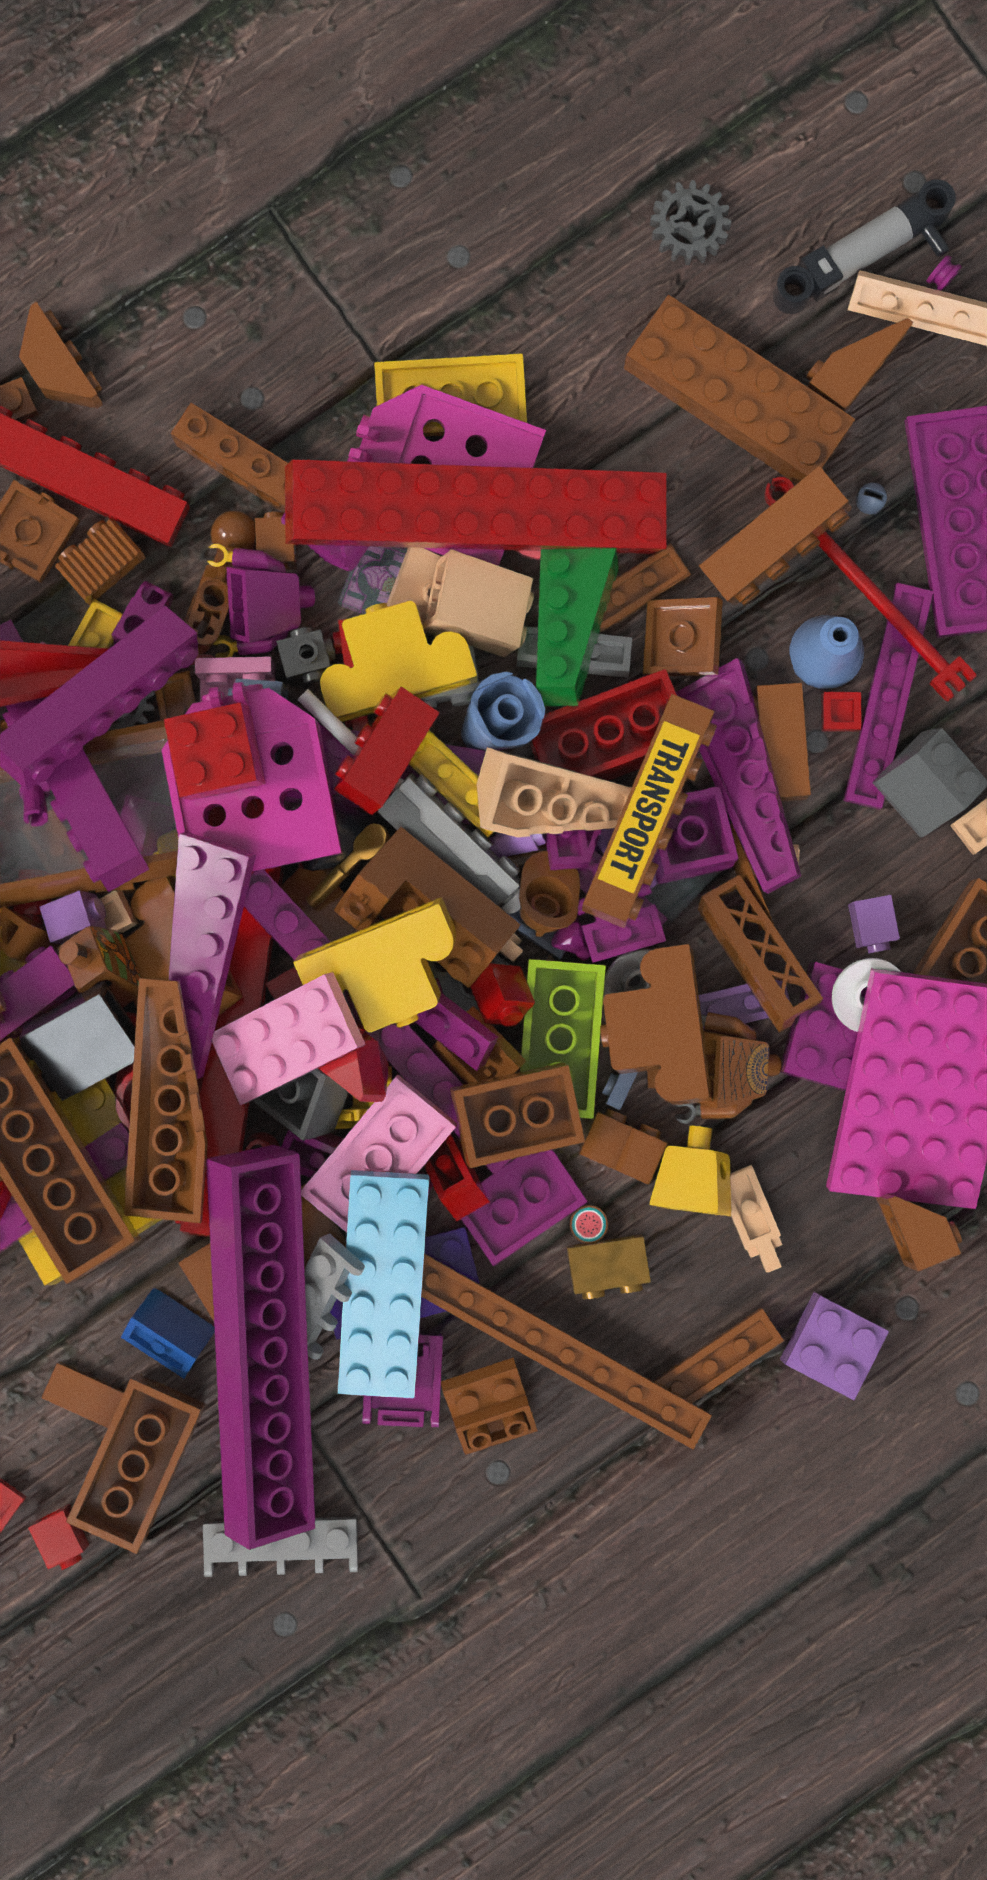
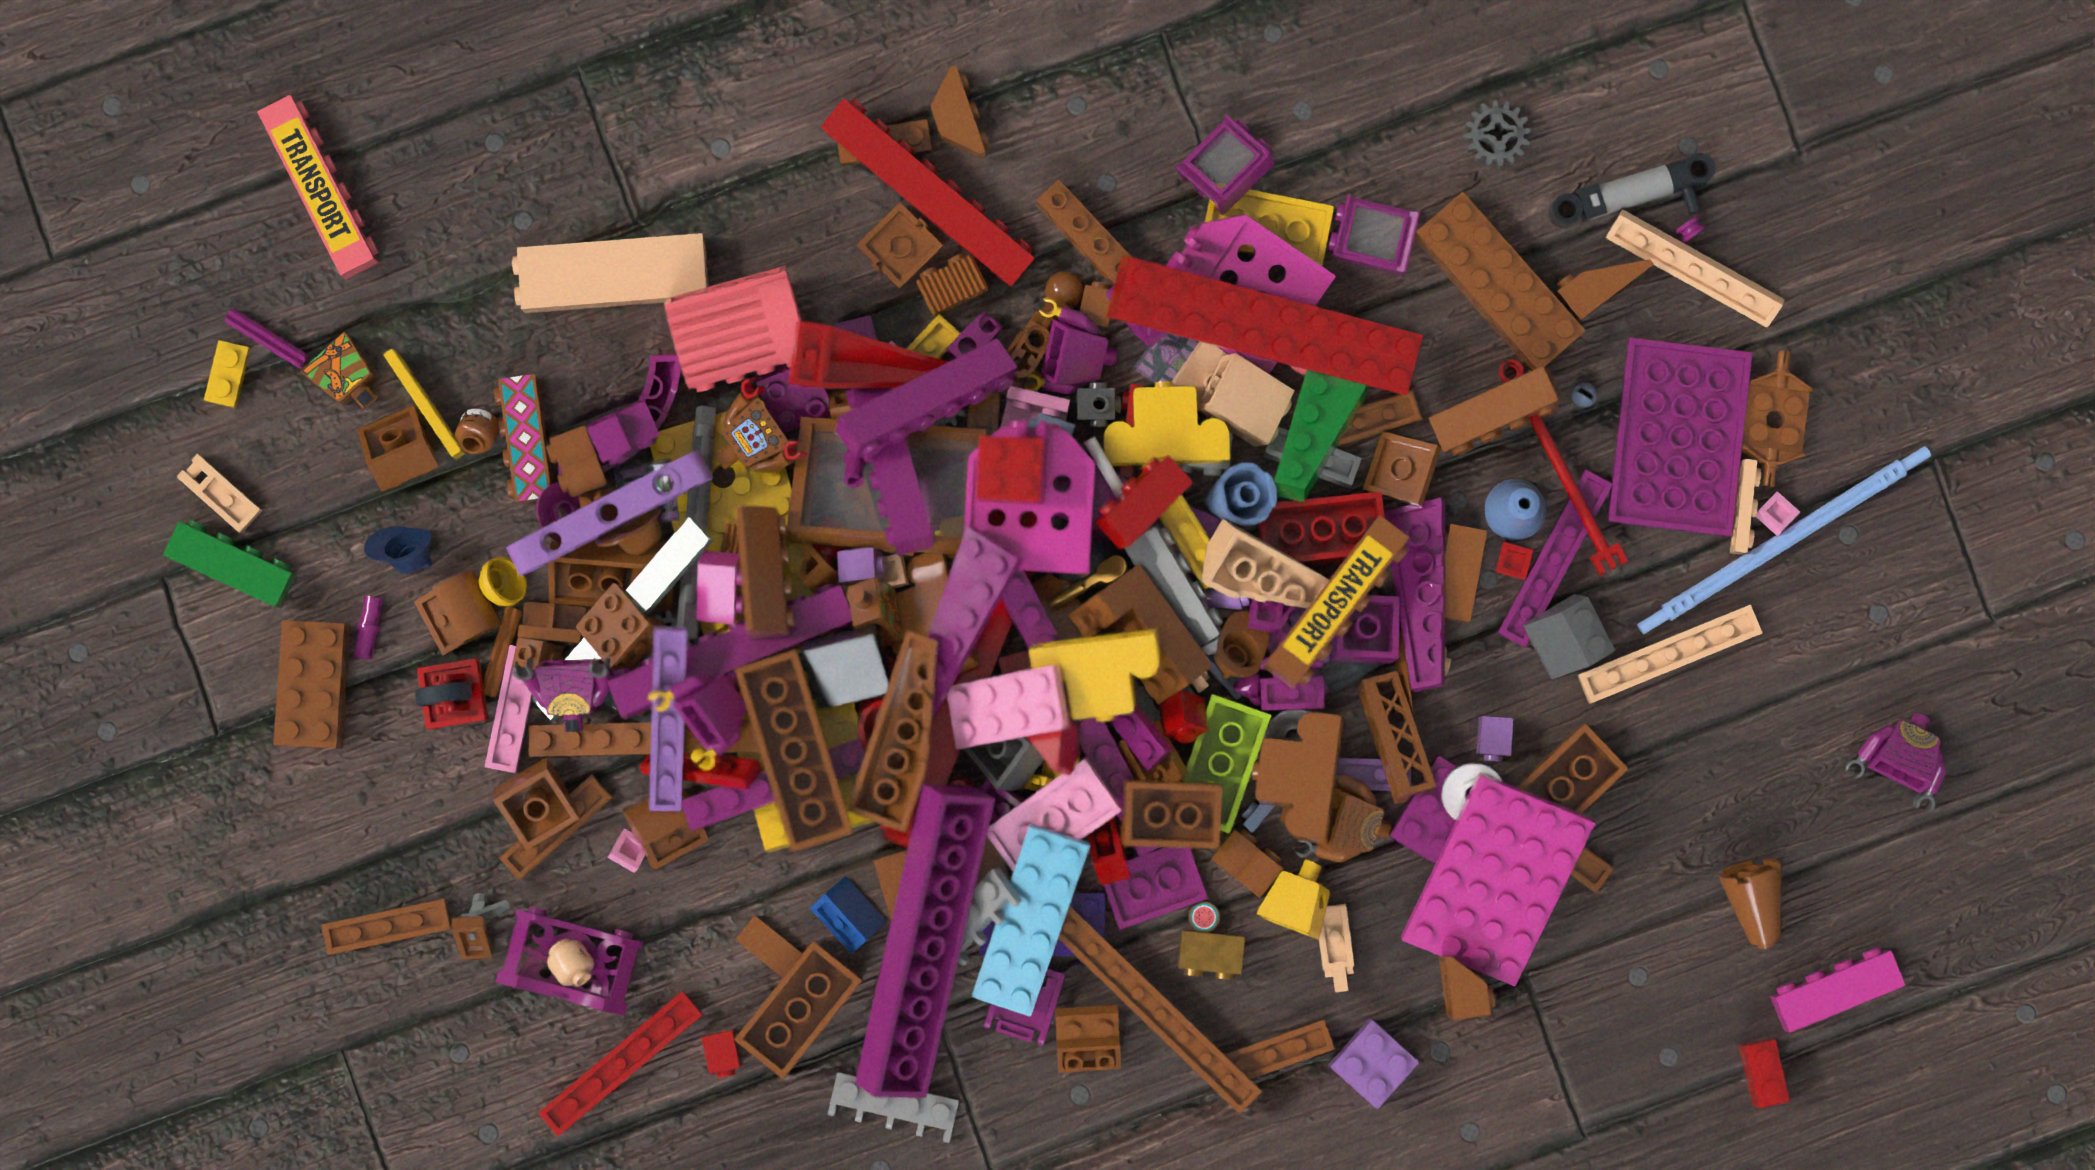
camera: 15 degrees right, 0 degrees up
none -> magenta window [1175,115,1275,216]
none -> window [1328,195,1420,277]

